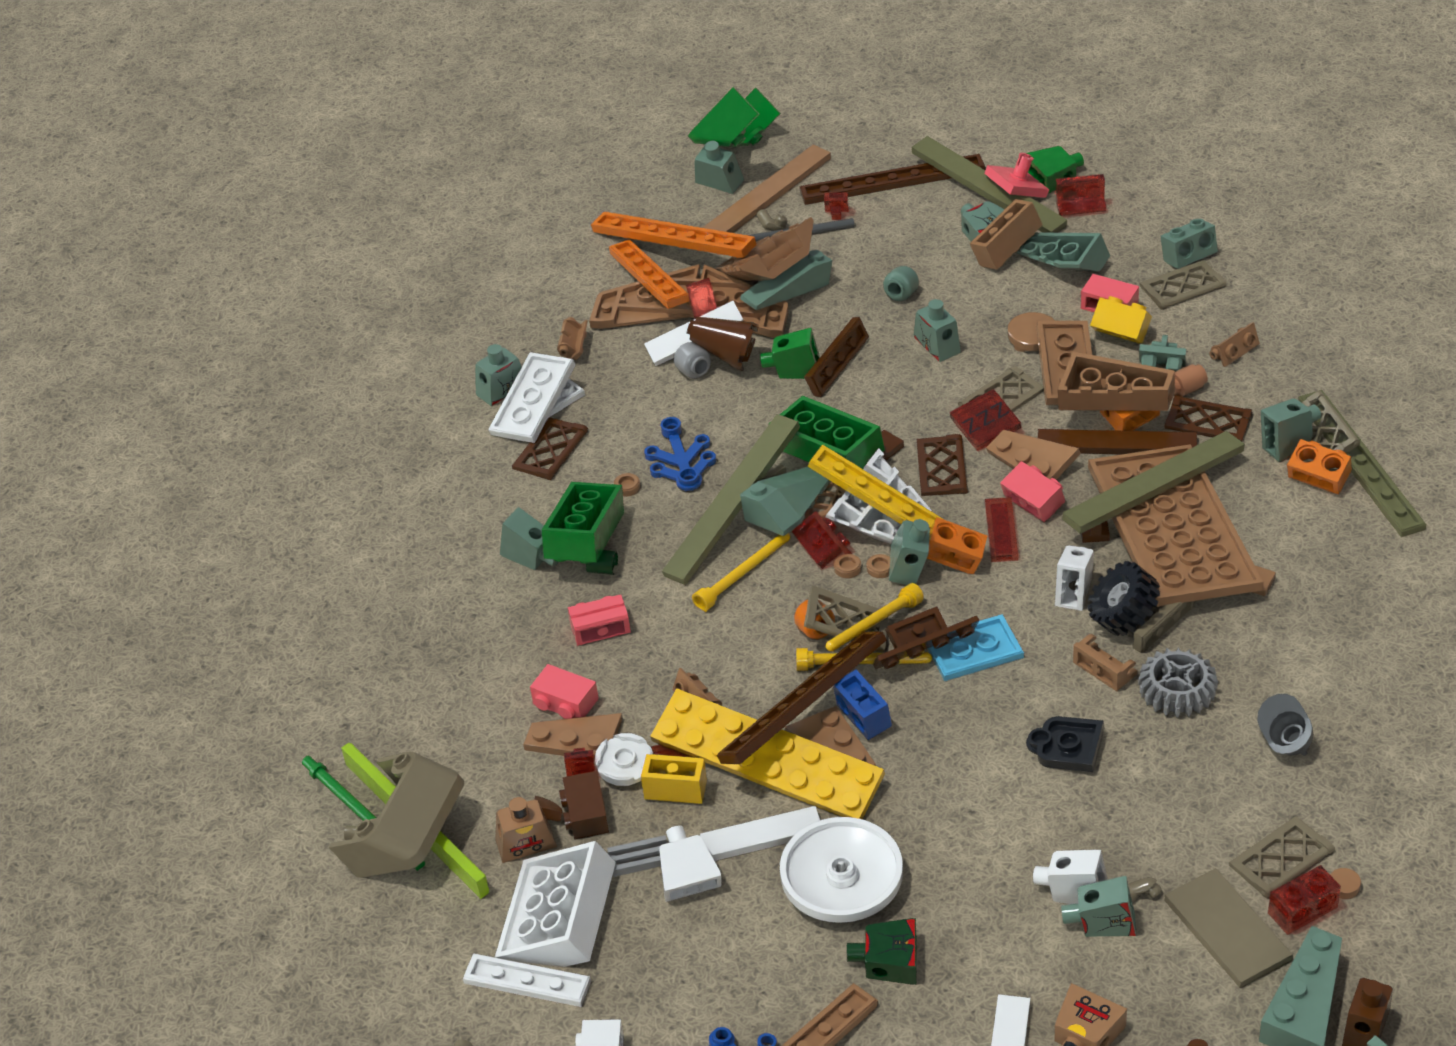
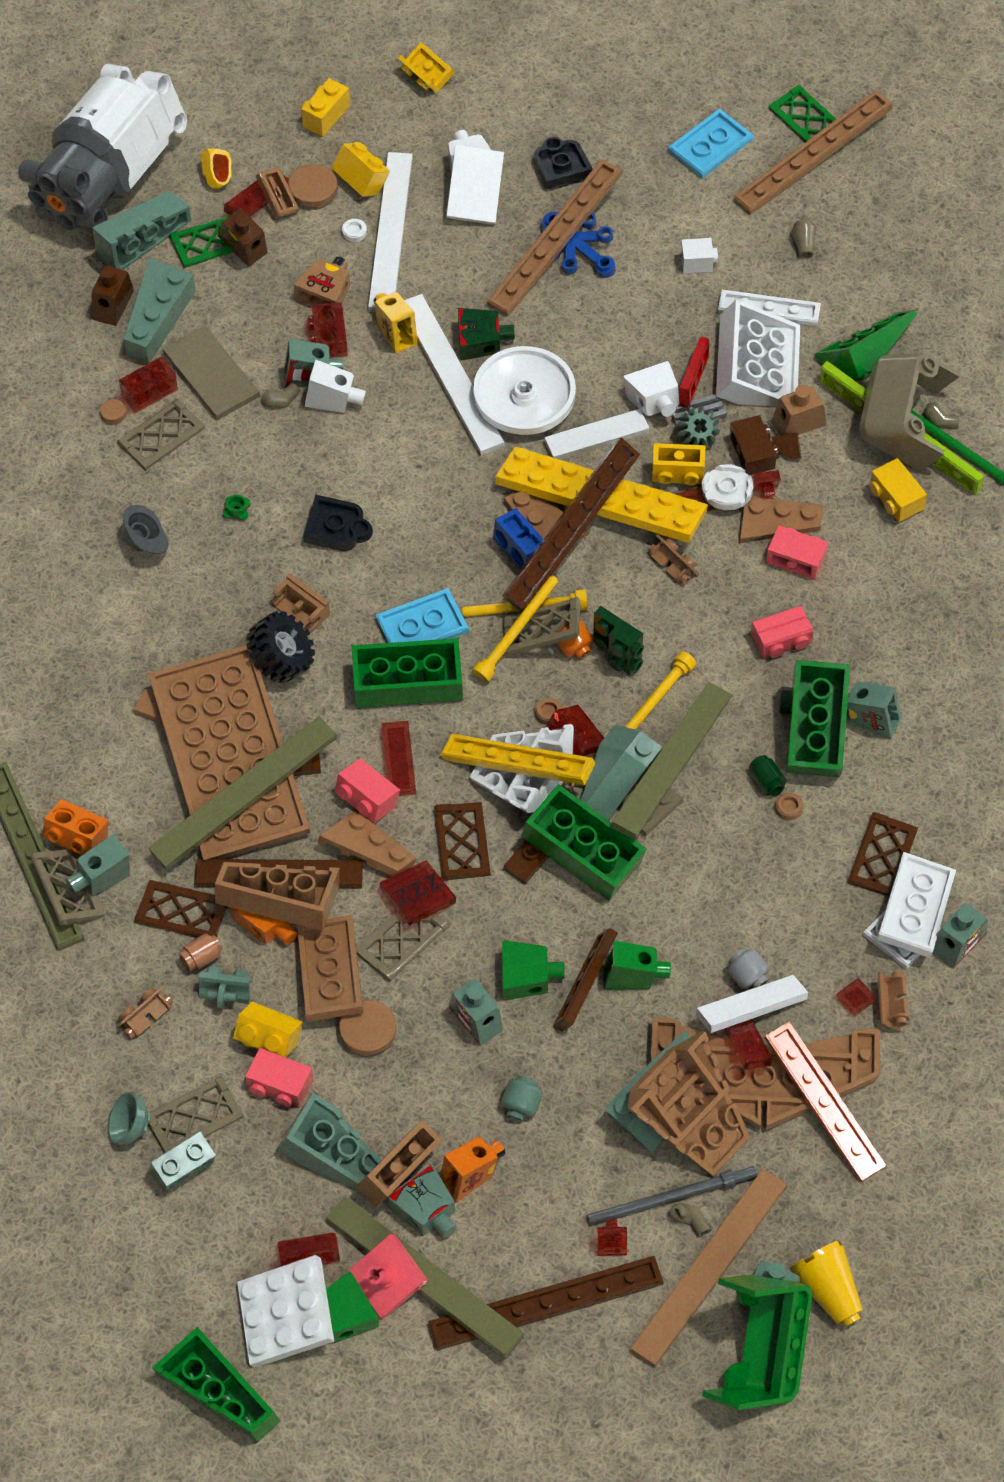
camera: 170 degrees right, 15 degrees up
orange plate [591,212,757,258] -> none
blue plant [644,417,716,491] -> none
reddish brown cone [686,317,759,371] -> none
medium nougat tile [866,554,890,578] -> none
reddish brown bracket [873,606,980,669] -> none
sand green torso [889,519,930,585] -> none
orange brick [927,517,988,574] -> none
white torso [1055,545,1094,611] -> none
light grey gear [1138,647,1218,718] -> none
none -> sand green piece [108,1092,150,1145]
none -> green wedge [152,1327,280,1442]
none -> green plate [223,494,251,520]
none -> white plate [237,1255,334,1367]
none -> clear red brick [308,302,348,358]
none -> green brick [351,638,463,708]
none -> yellow torso [373,292,418,353]
none -> white tile [405,294,504,456]
none -> orange torso [440,1137,505,1203]
none -> green torso [502,941,565,1000]
none -> dark green plate [593,605,644,675]
none -> sand green gear [676,406,720,449]
none -> red tile [679,336,710,408]
none -> dark green brick [749,755,787,796]
none -> yellow cone [789,1240,863,1327]
none -> green wedge [815,310,917,381]
none -> clear red tile [836,978,877,1017]
none -> yellow brick [869,458,927,522]

